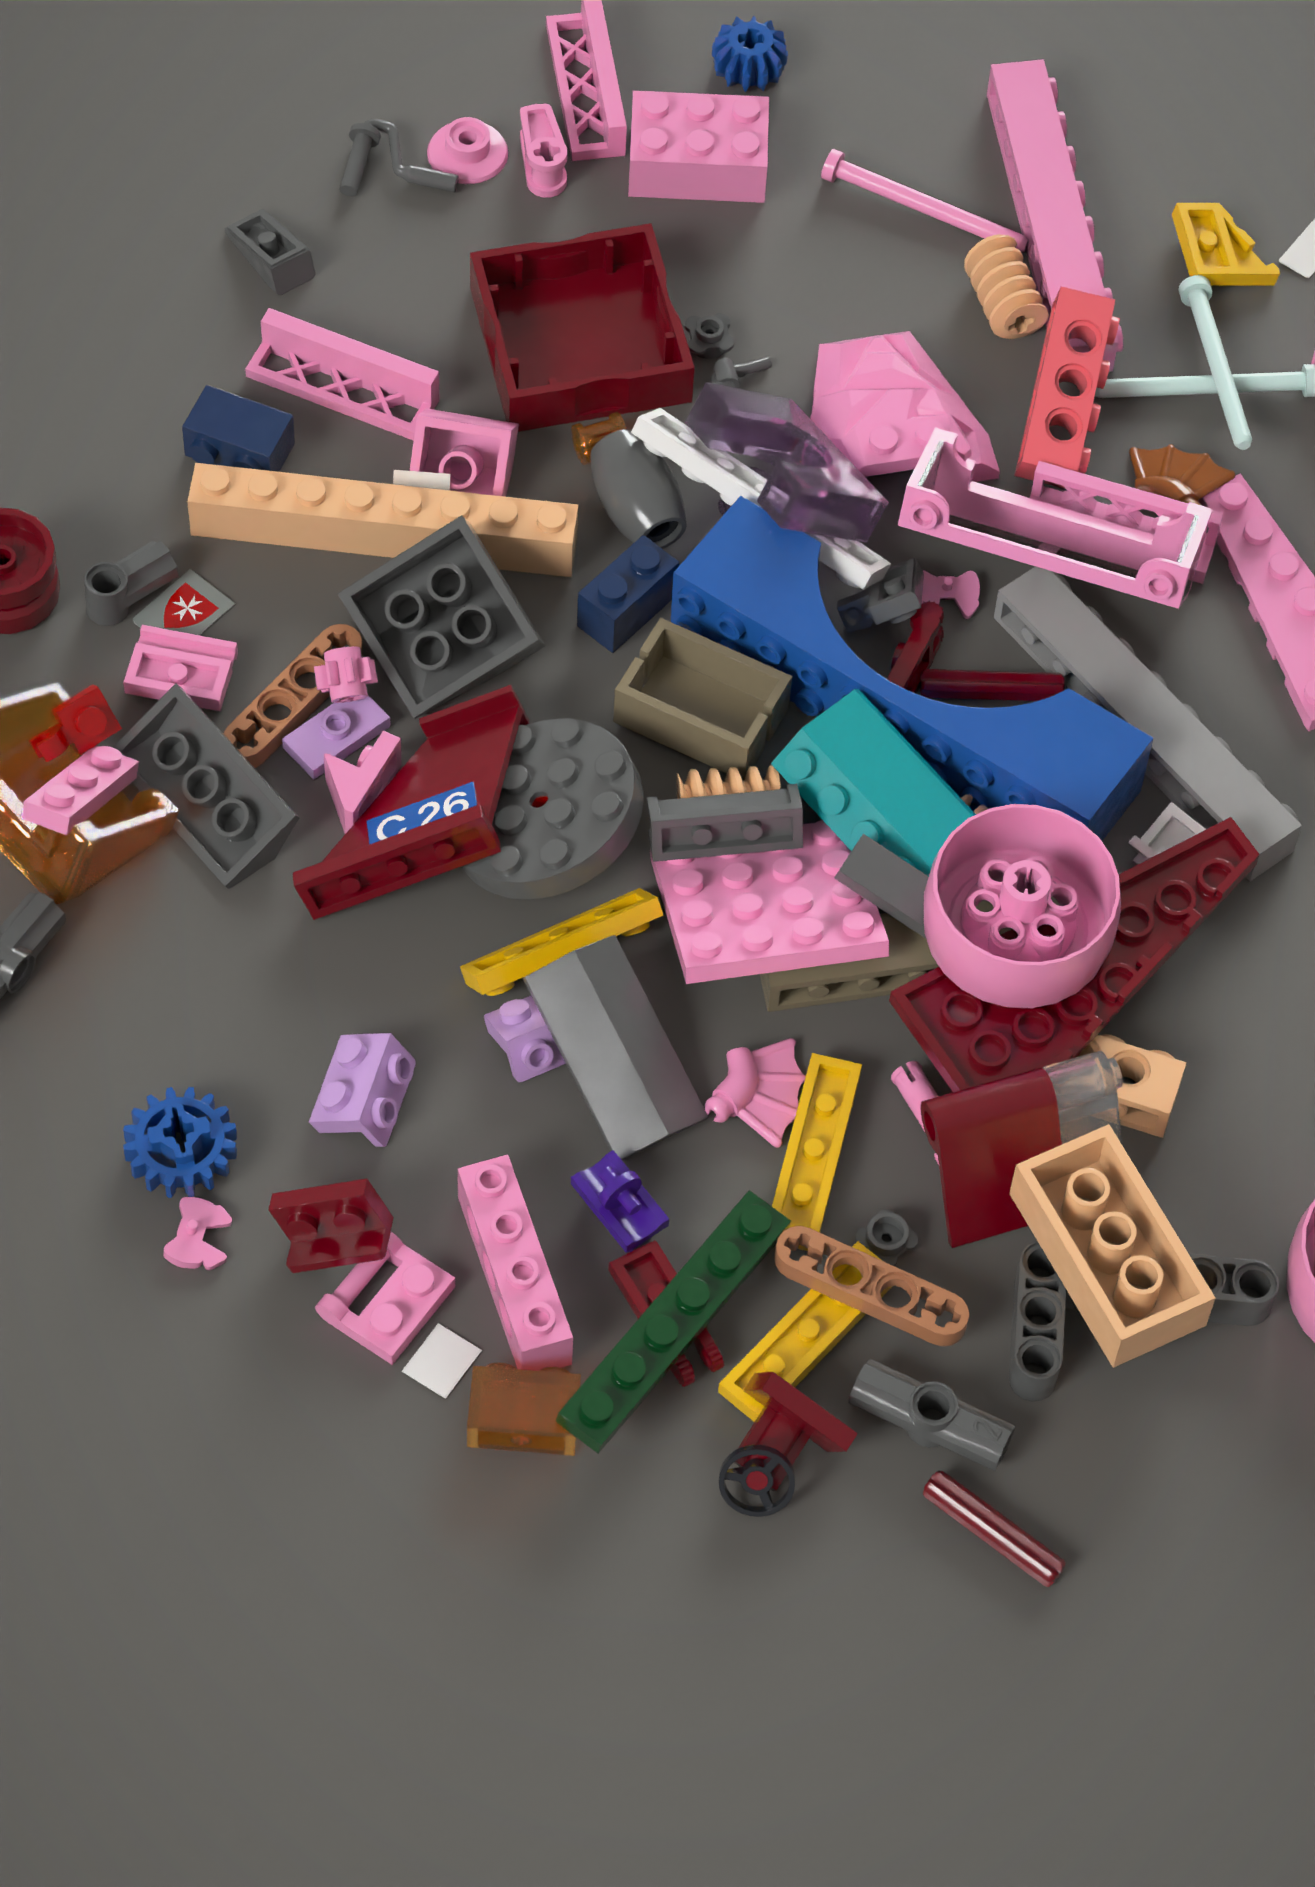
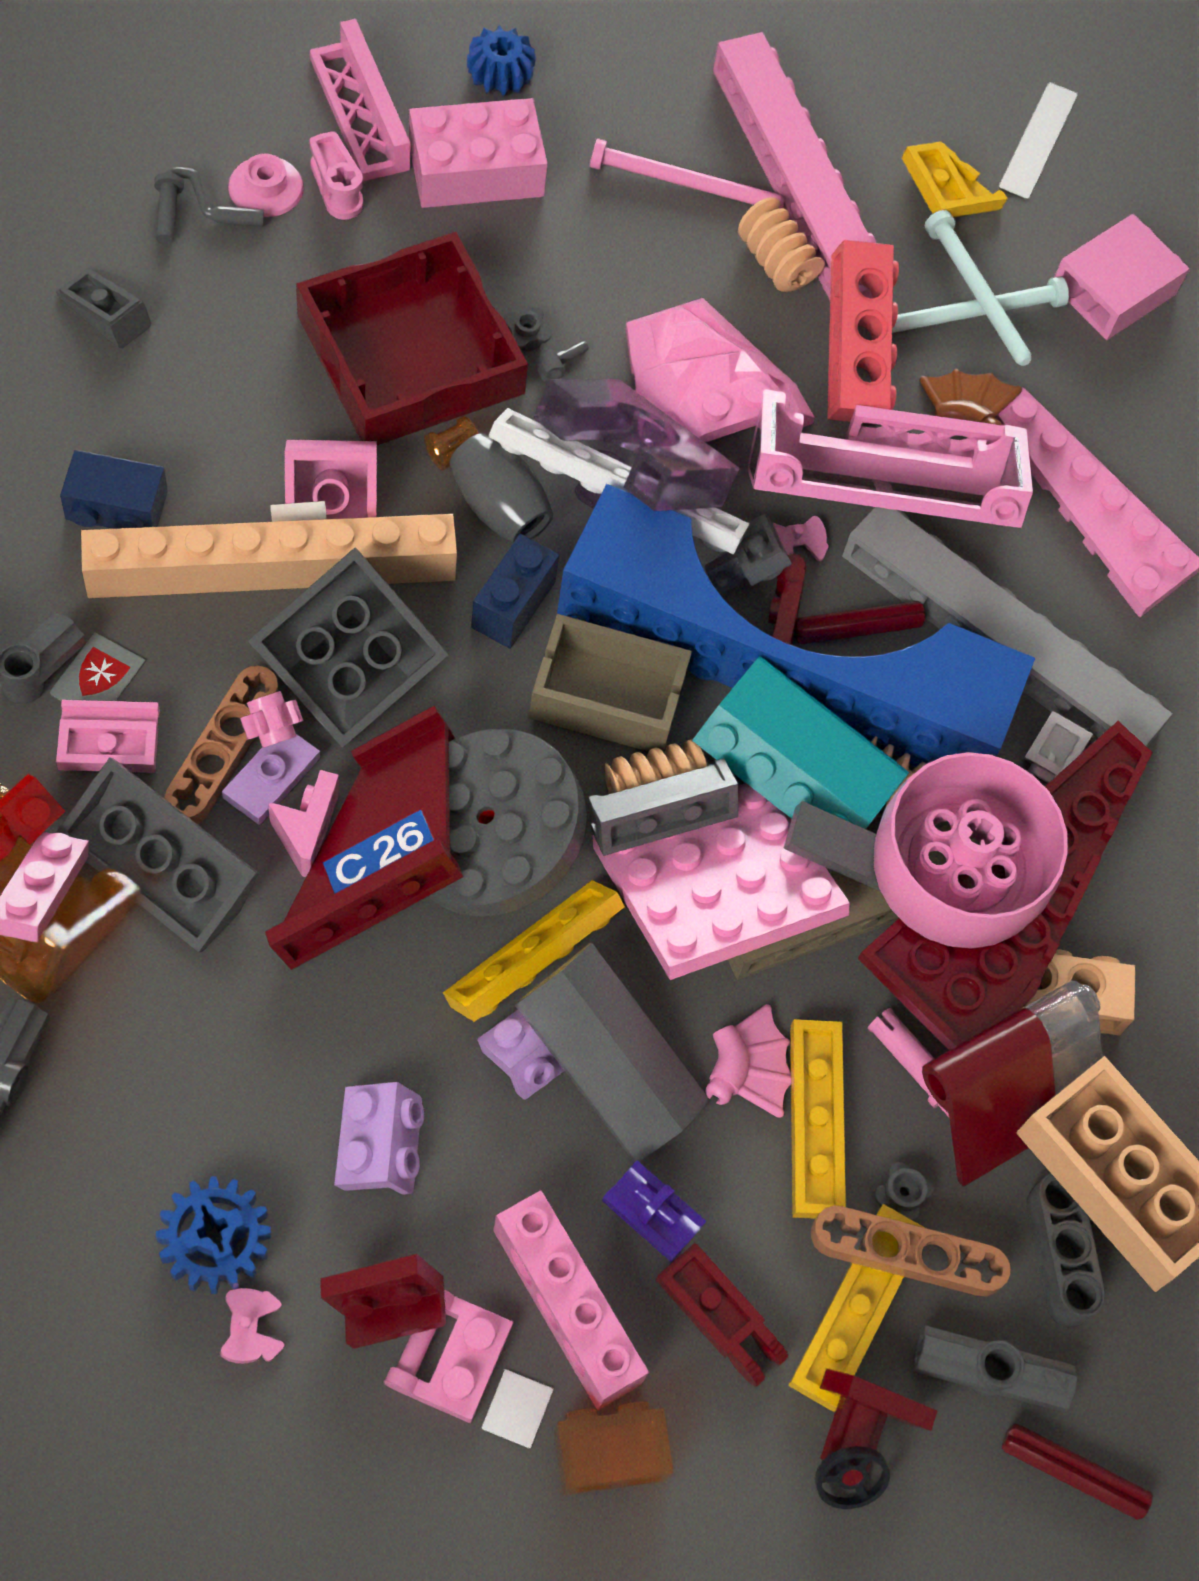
camera: 20 degrees left, 5 degrees up
bright pink fence [245,308,440,441] -> none
dark green plate [555,1190,791,1454] -> none

